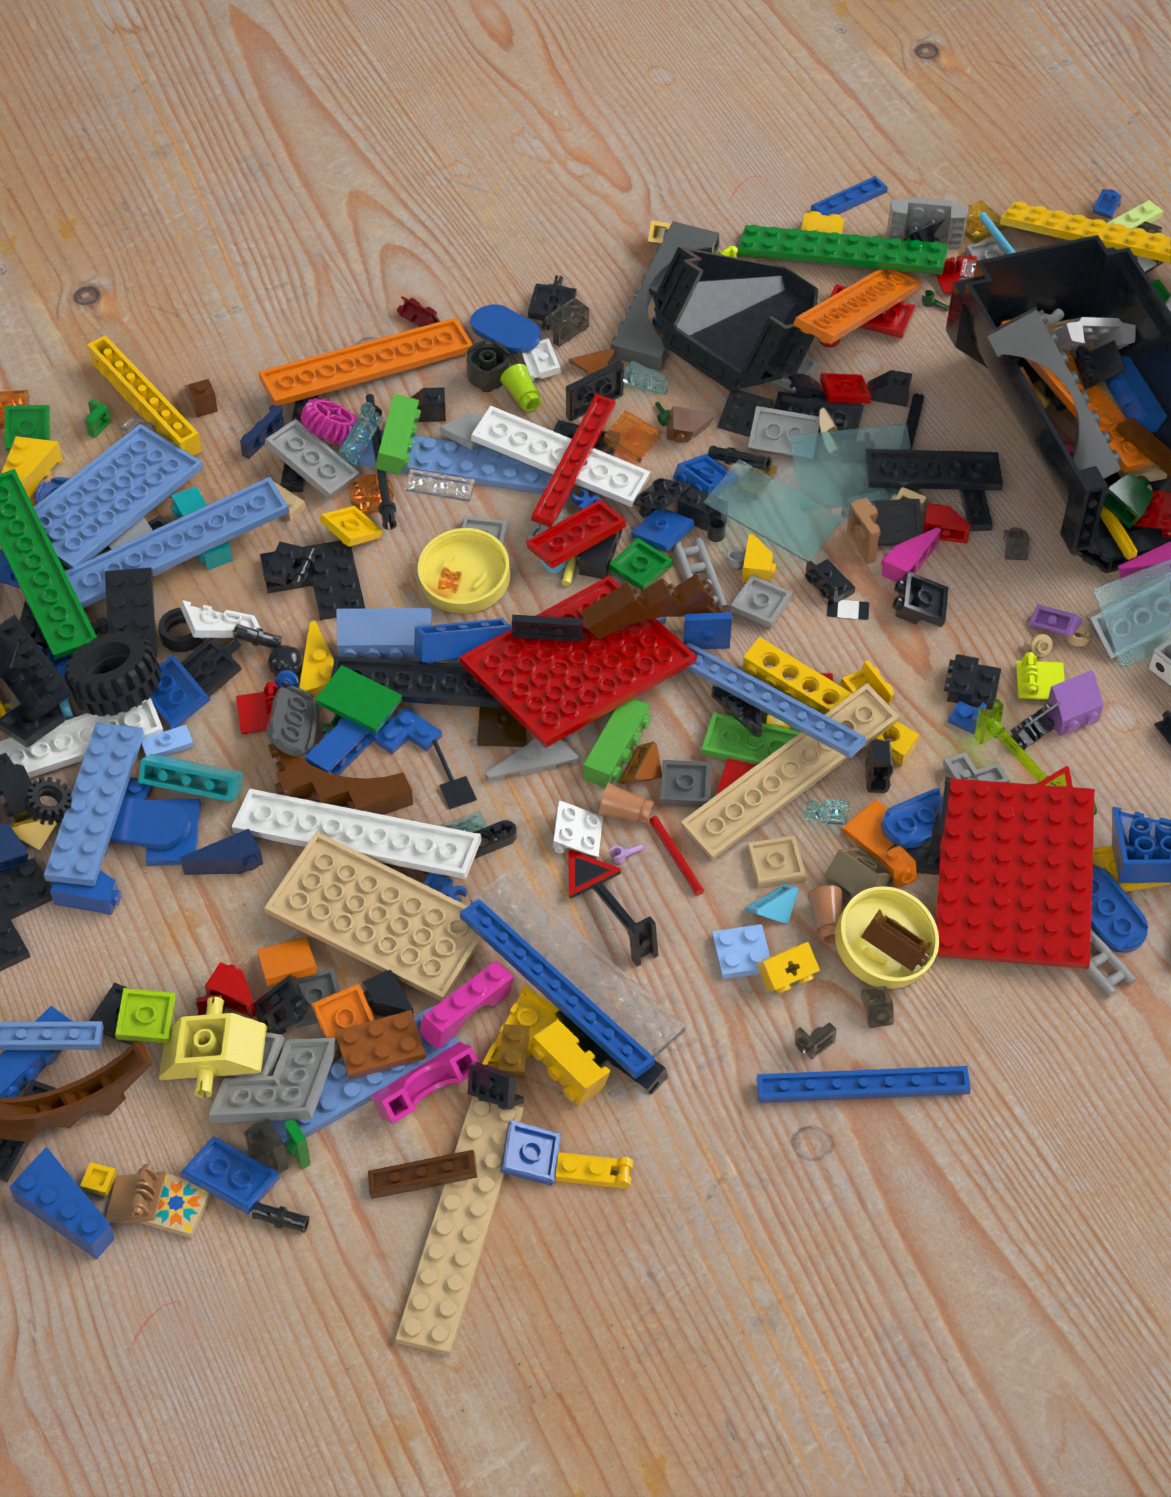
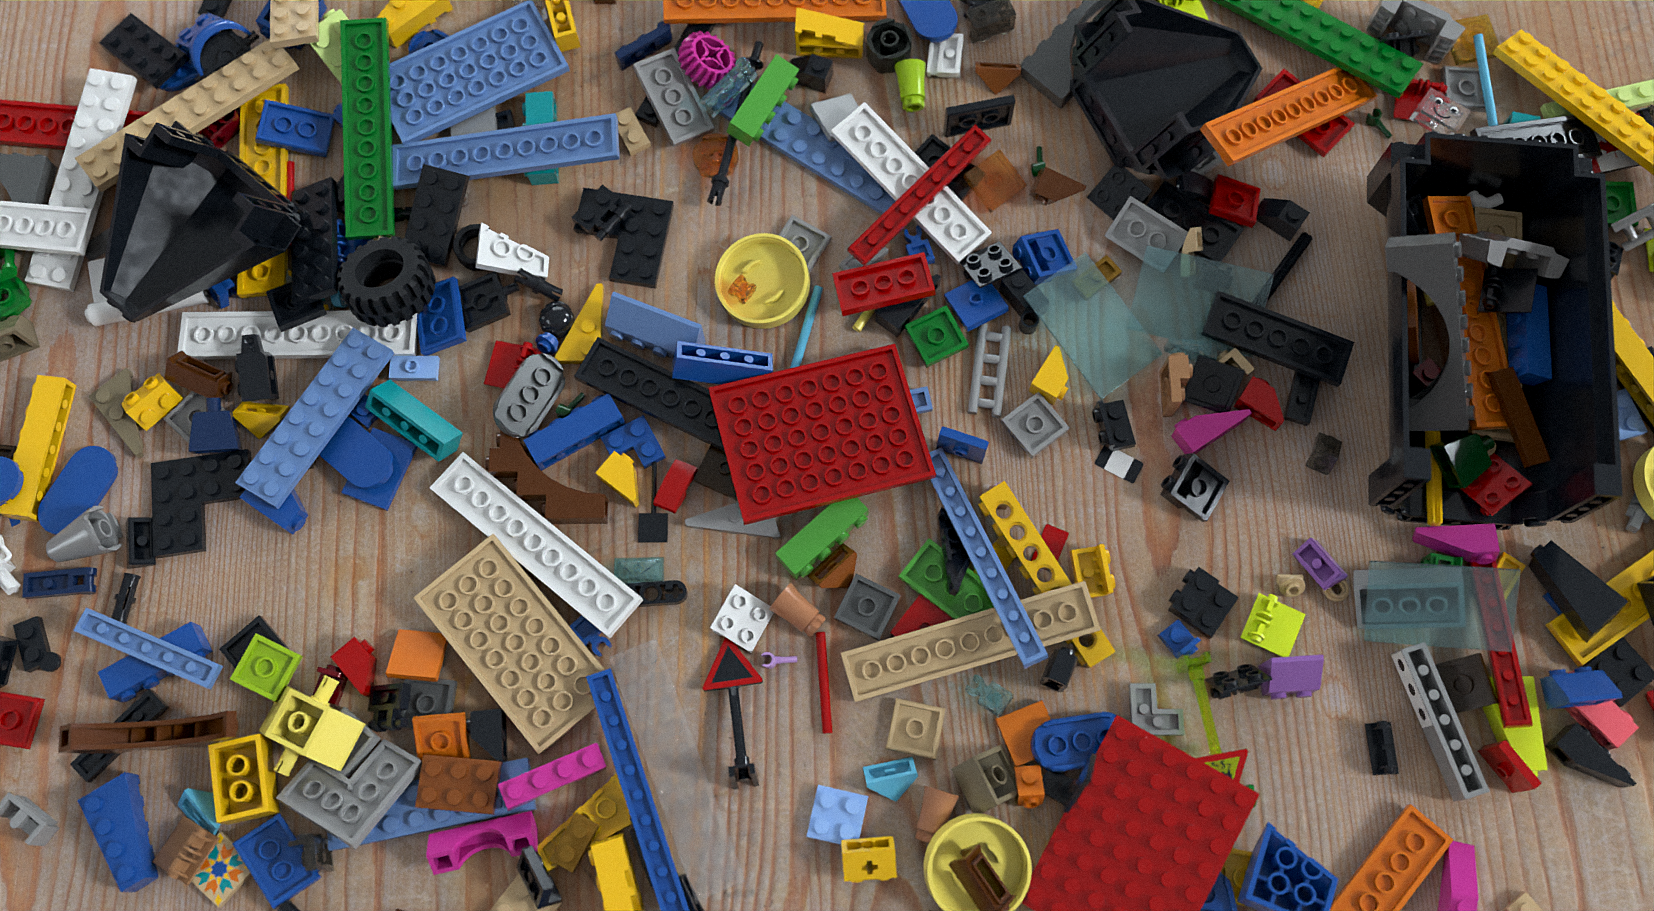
camera: 25 degrees right, 20 degrees up
black tyre [24,777,72,825] -> none
yellow plate [80,1162,117,1197] -> none
dark blue slope [180,829,263,875] -> none
green plate [284,1119,311,1169] -> none
green tile [315,665,402,734] -> none
yellow plate [319,506,383,547] -> none
clear plate [405,469,475,502] -> none
black plate [512,614,583,642] -> none
reddish brown arch [581,573,725,639] -> none
clear light blue slope [624,360,668,395] -> none
black pin [708,446,772,471] -> none
light grey hinge [726,550,745,570] -> none
blue bracket [1093,189,1122,220] -> none
none -> medium azure slope [177,788,220,835]
none -> yellow brick [208,734,280,825]
none -> yellow slope [596,451,639,508]
none -> red slope [653,459,698,514]
none -> medium azure axle [790,285,823,368]
none -> yellow wedge [795,8,864,59]

